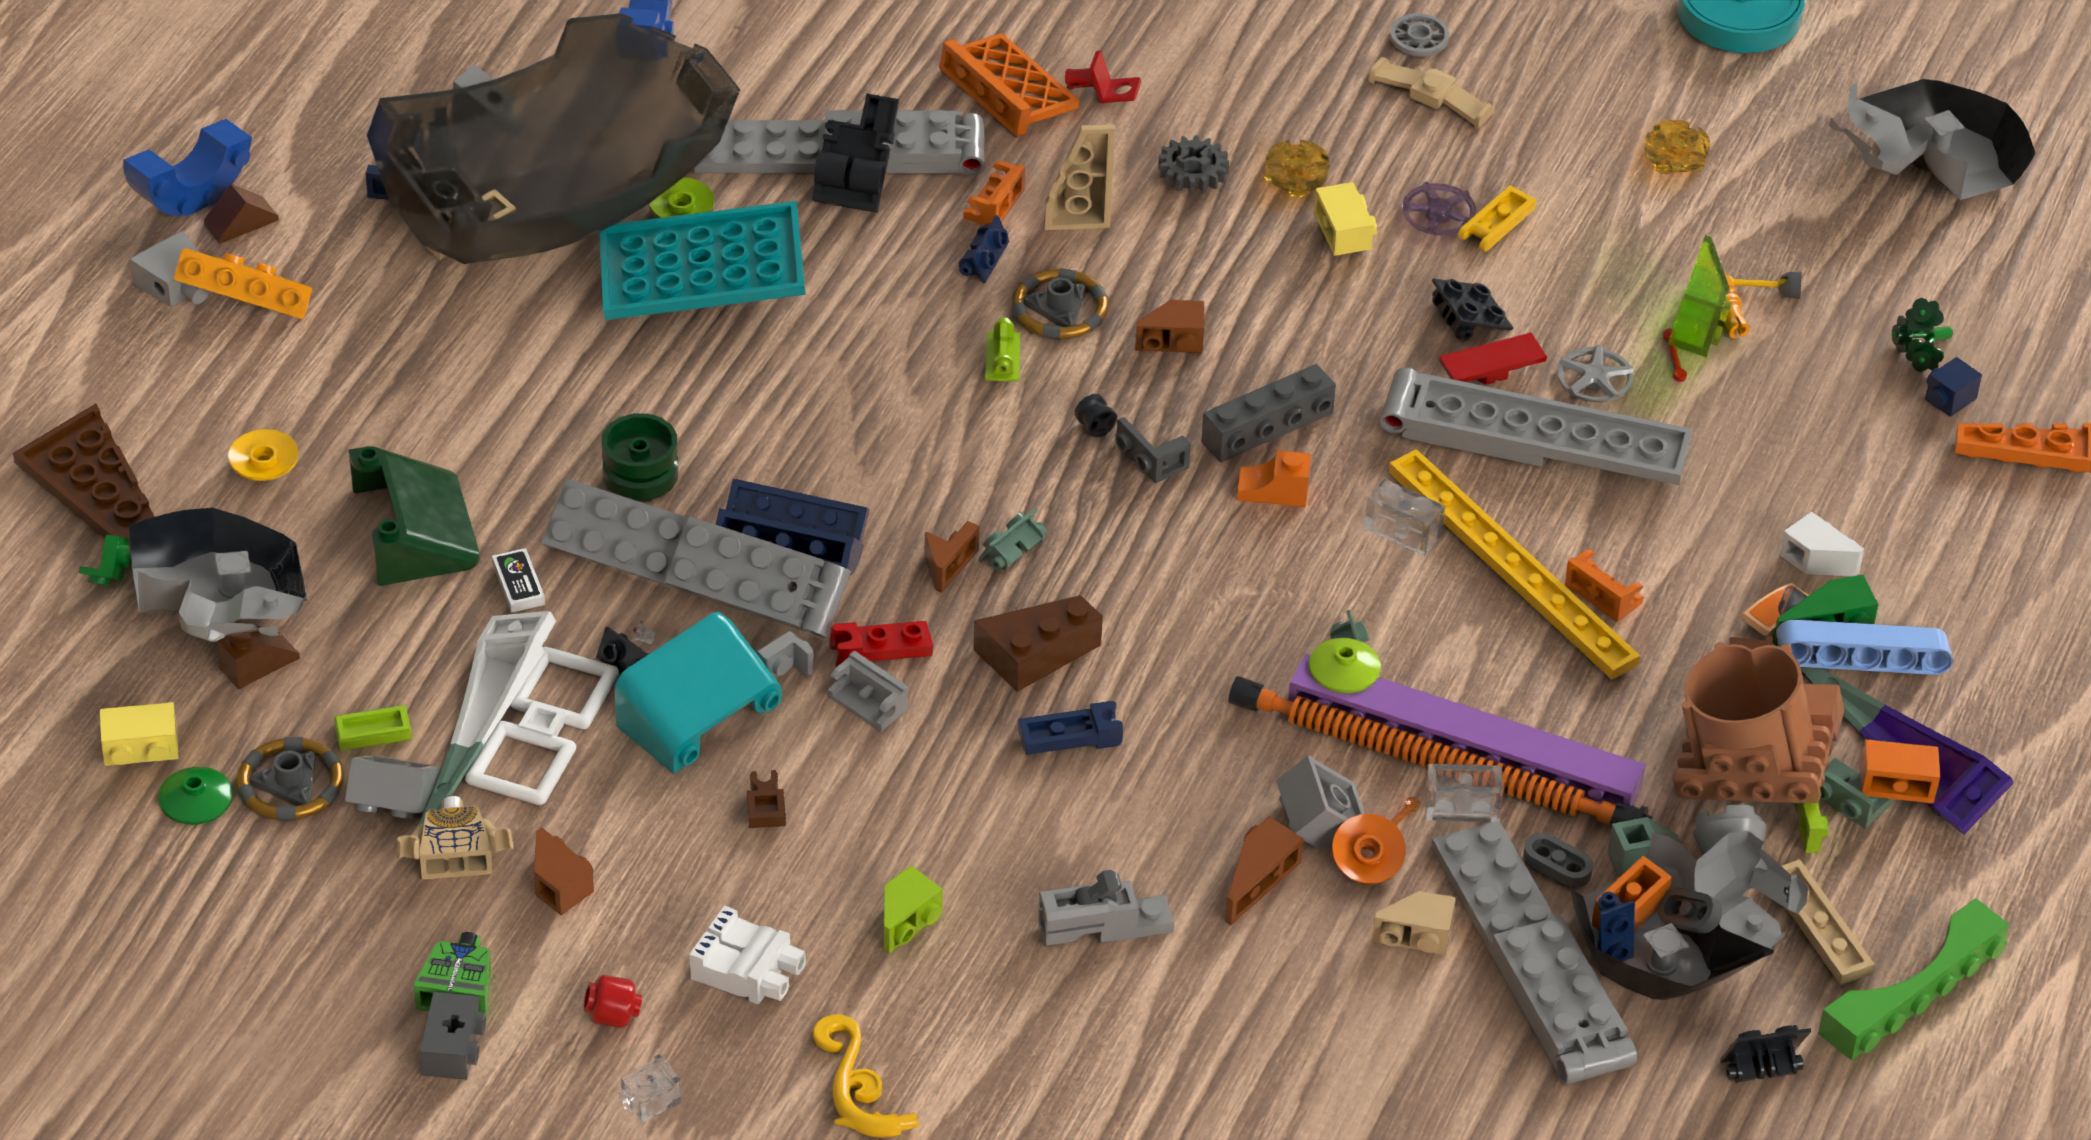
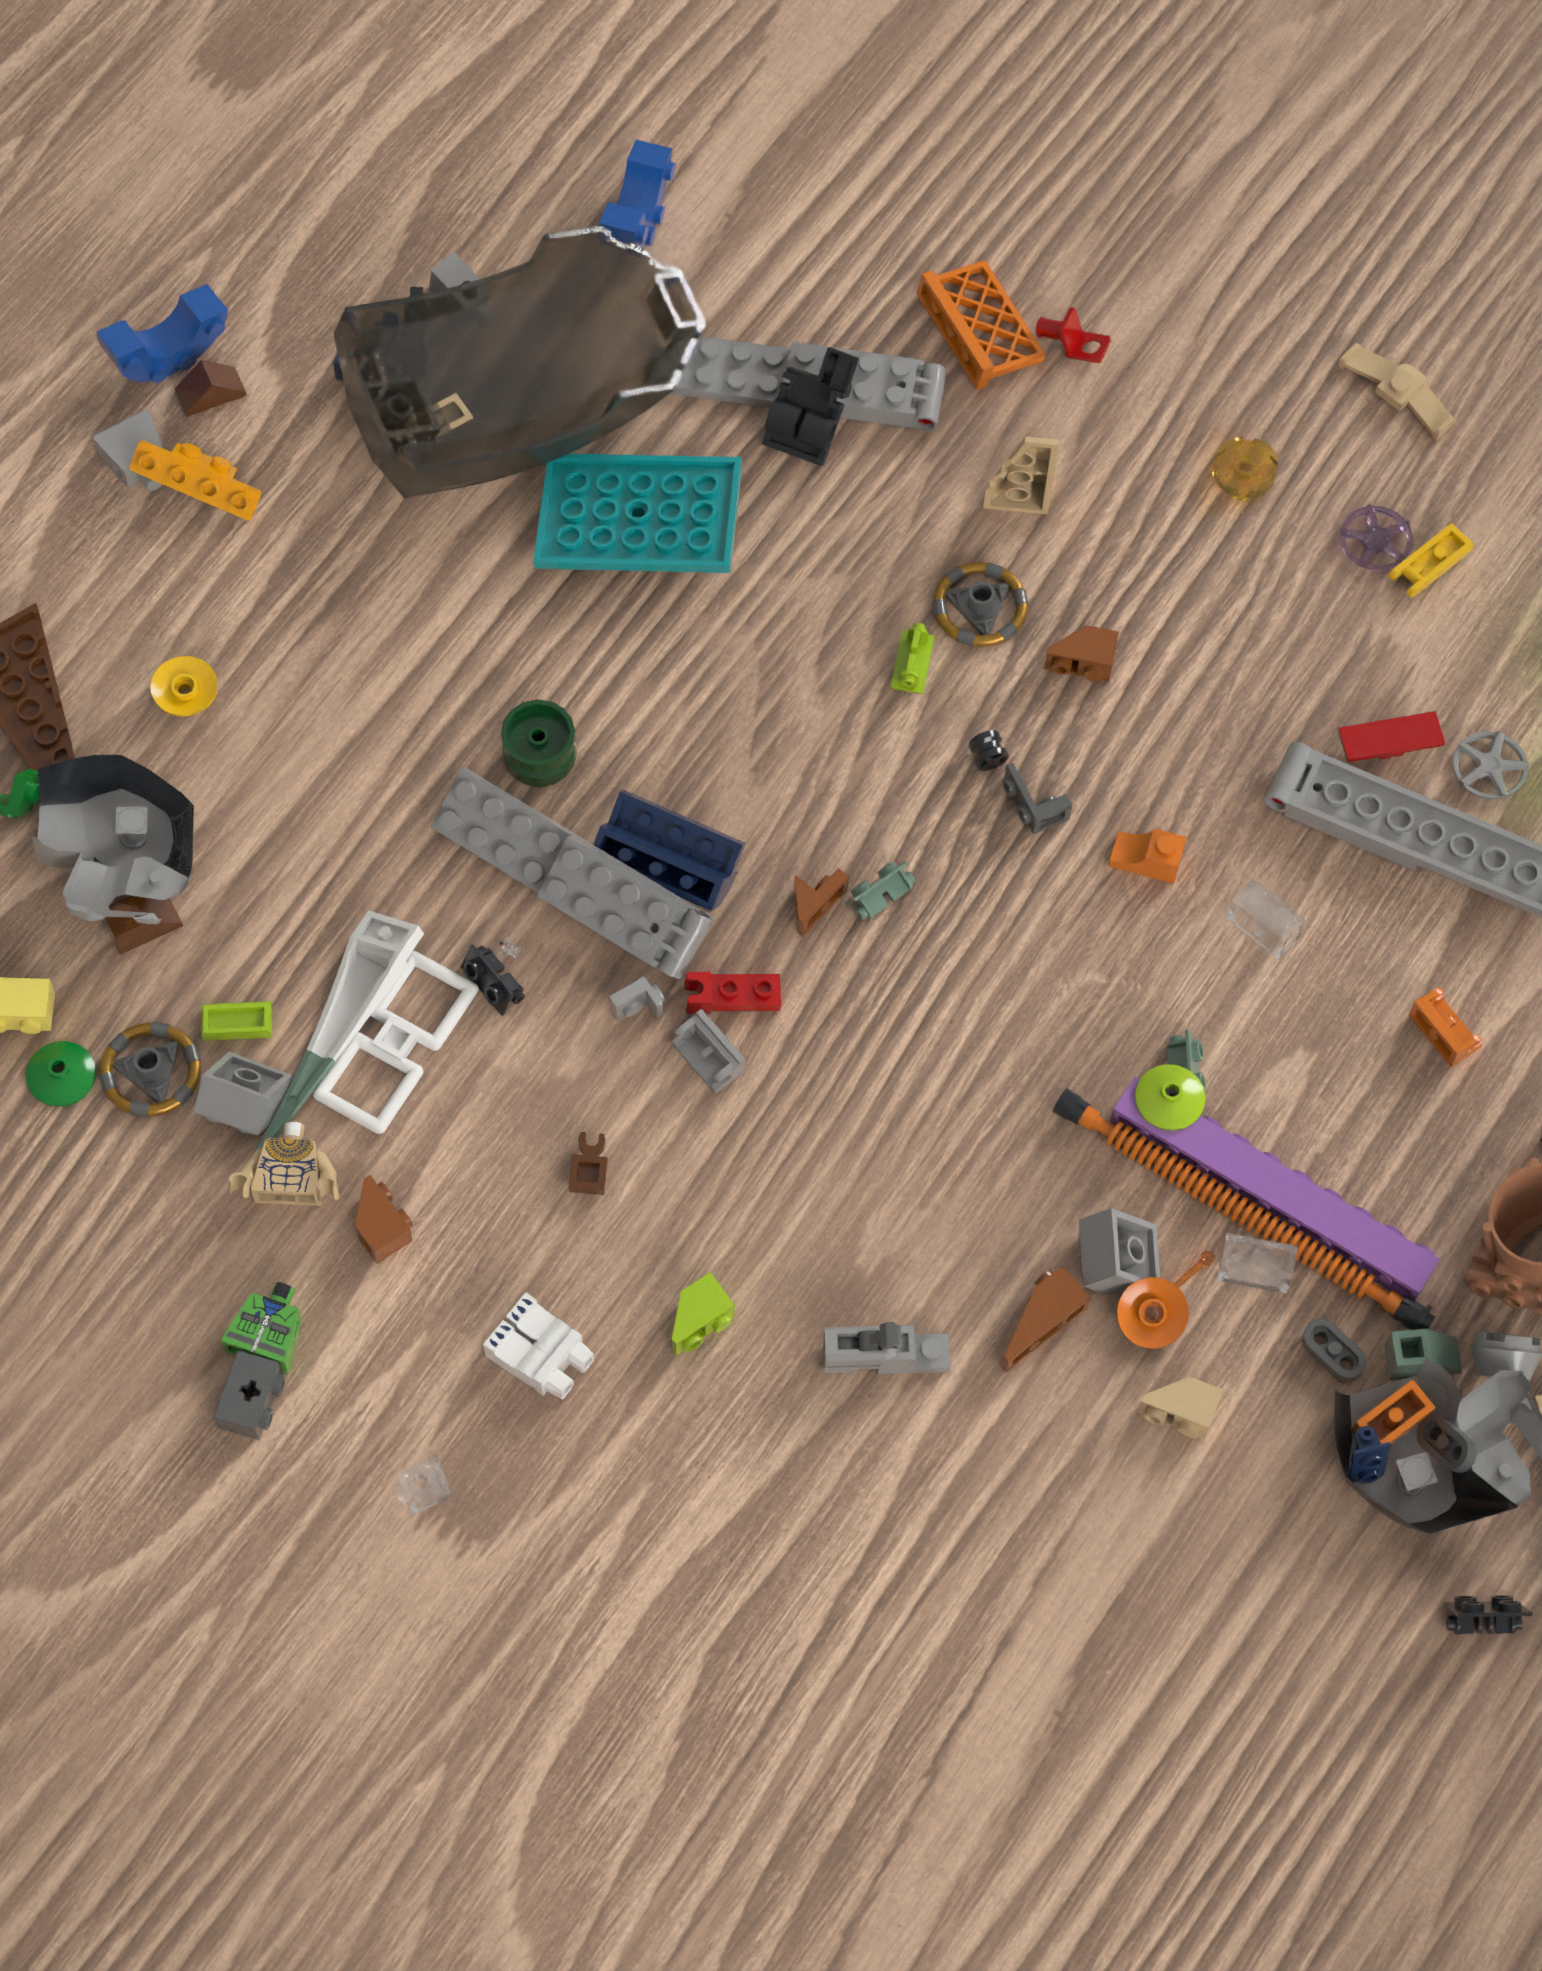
camera: 10 degrees right, 20 degrees up
dark green windscreen [348,446,480,586] -> none
tile [492,548,545,613] -> none
red head [584,975,642,1028] -> none
teal windscreen [615,612,782,774] -> none
lime dish [648,177,715,218] -> none
yellow plant [813,1014,919,1138] -> none
dark blue hinge [959,215,1010,283] -> none
orange hinge [963,161,1025,225] -> none
reddish brown wedge [973,595,1103,692] -> none
dark blue plate [1018,701,1123,755] -> none
dark grey gear [1158,135,1229,194] -> none
dark grey brick [1201,364,1336,462] -> none
light yellow brick [1314,182,1377,256] -> none
yellow plate [1389,449,1640,680] -> none
light grey wheel [1390,13,1450,57] -> none
light grey hinge [1431,820,1637,1085] -> none
black hinge [1432,278,1513,341] -> none

